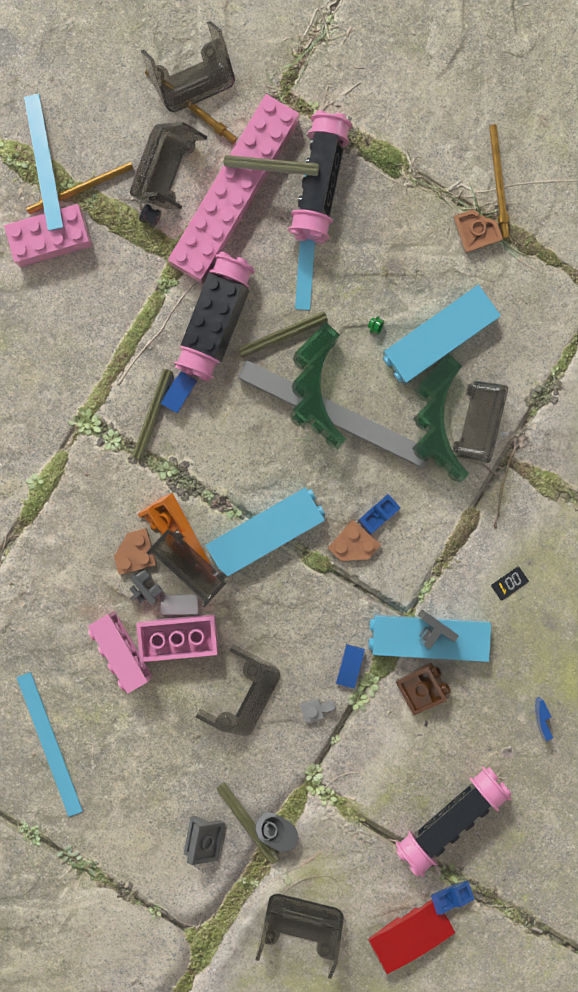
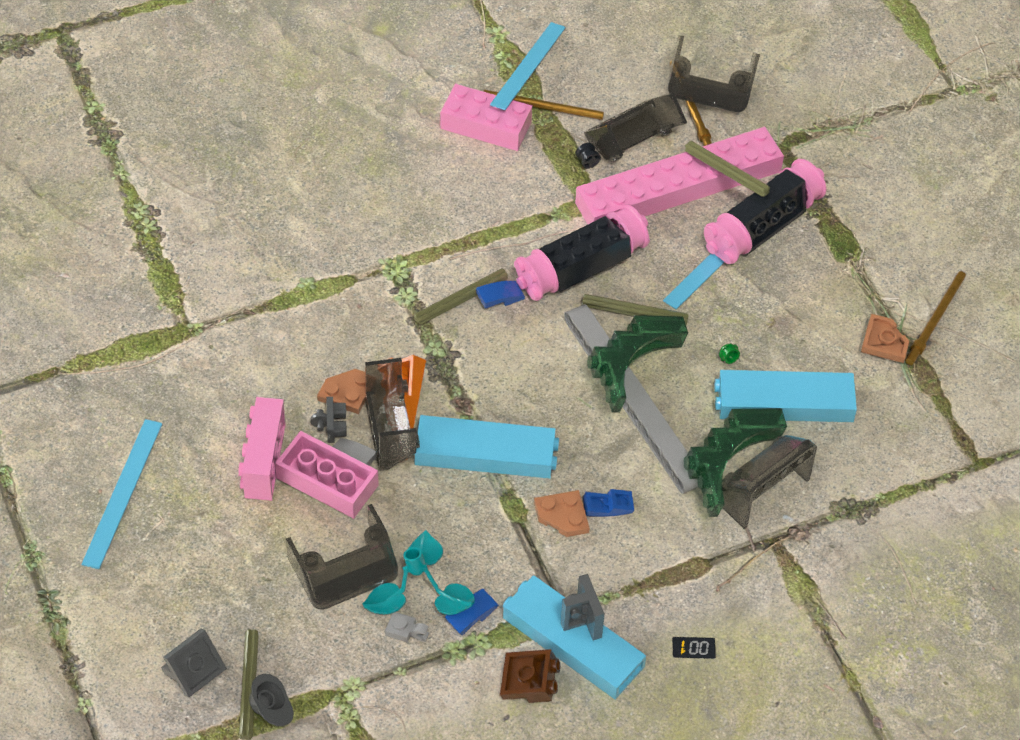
camera: 35 degrees right, 35 degrees down
none -> teal plant [362,530,475,615]

